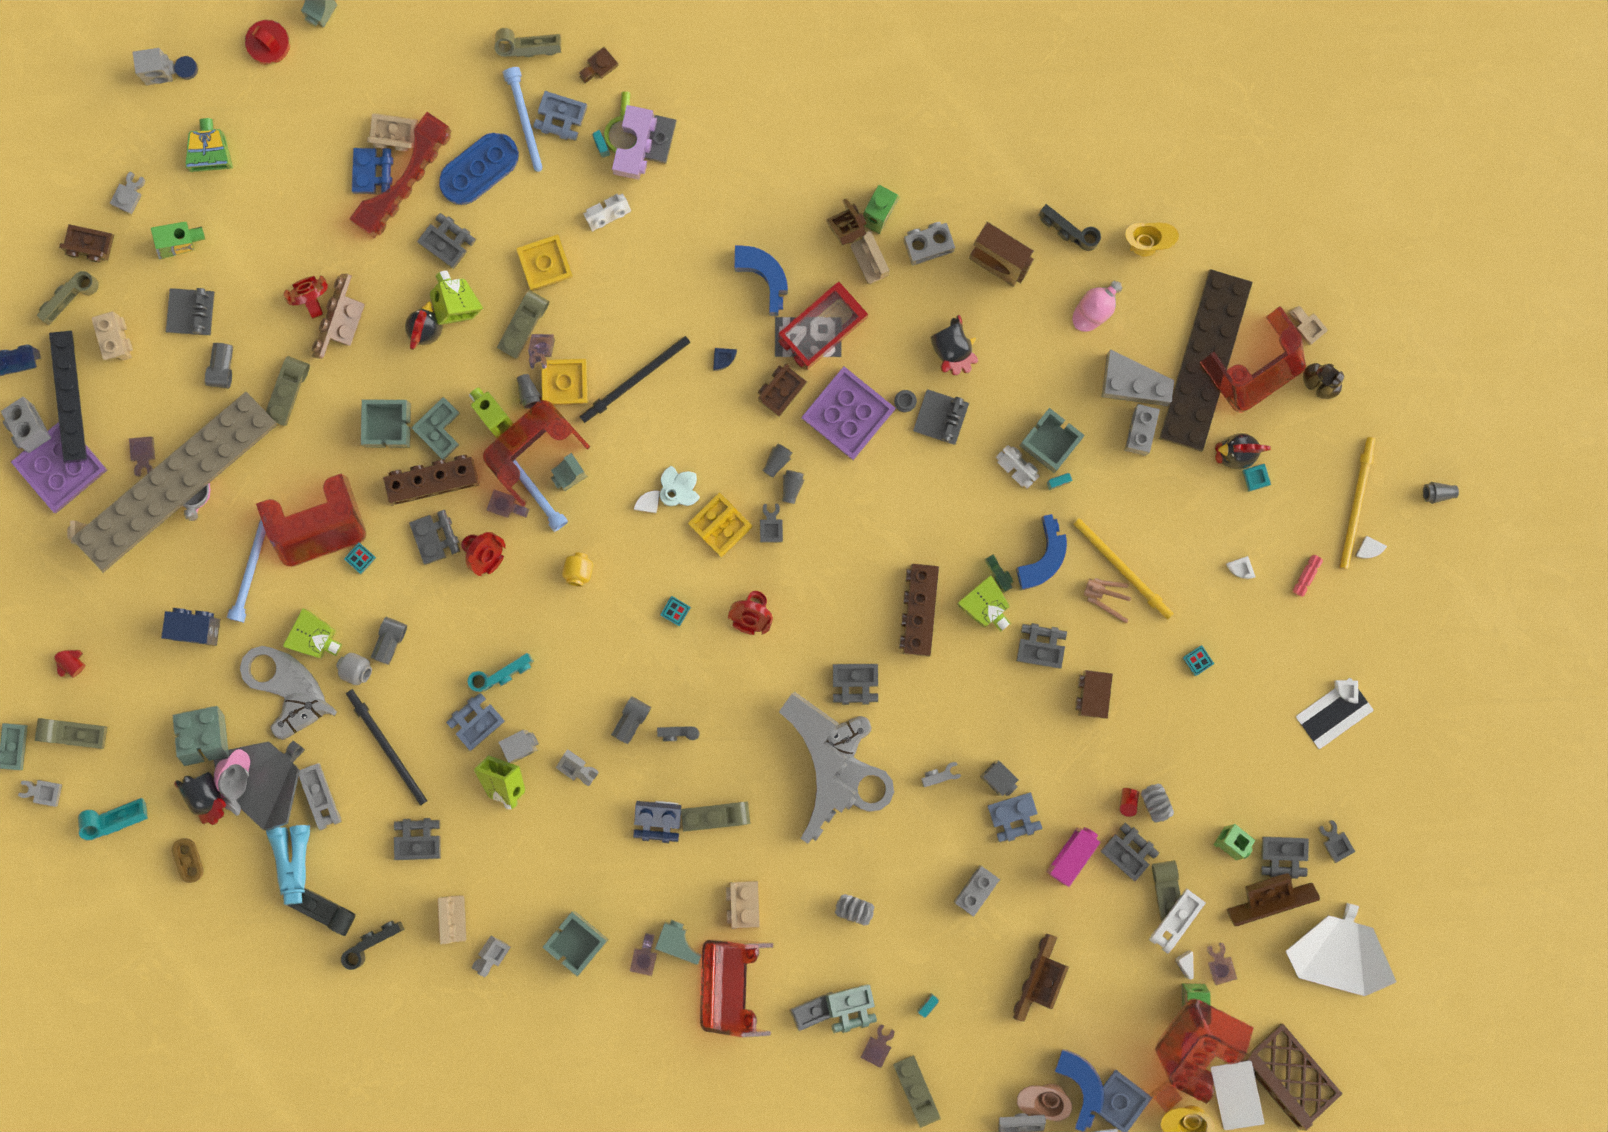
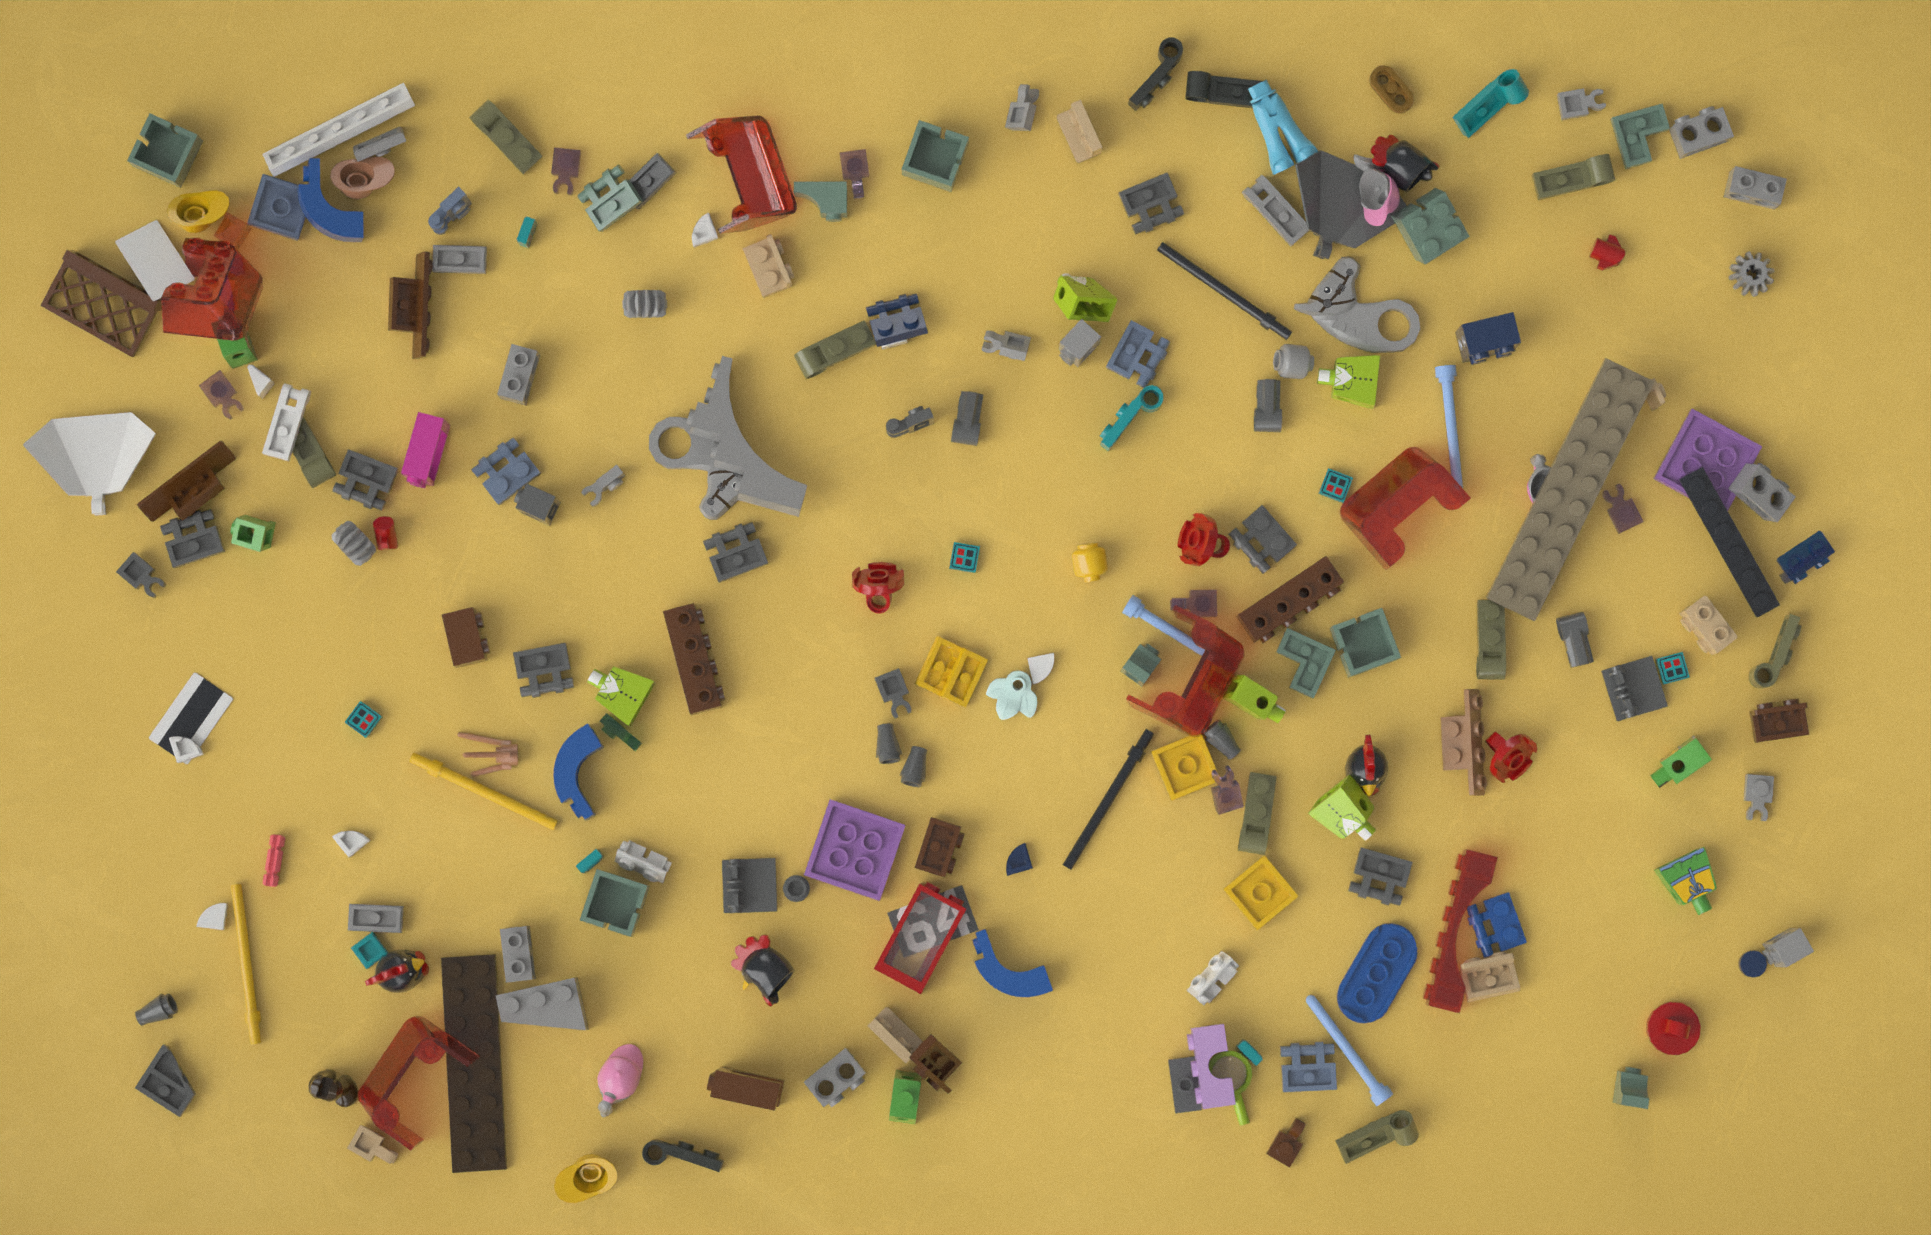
camera: 160 degrees right, 0 degrees up
none -> dark grey wing [135,1044,196,1117]
none -> light grey plate [348,904,404,933]
none -> sand blue plate [428,187,472,235]
none -> light grey plate [432,245,487,274]
none -> white tile [692,213,718,248]
none -> teal tile [1656,652,1690,685]

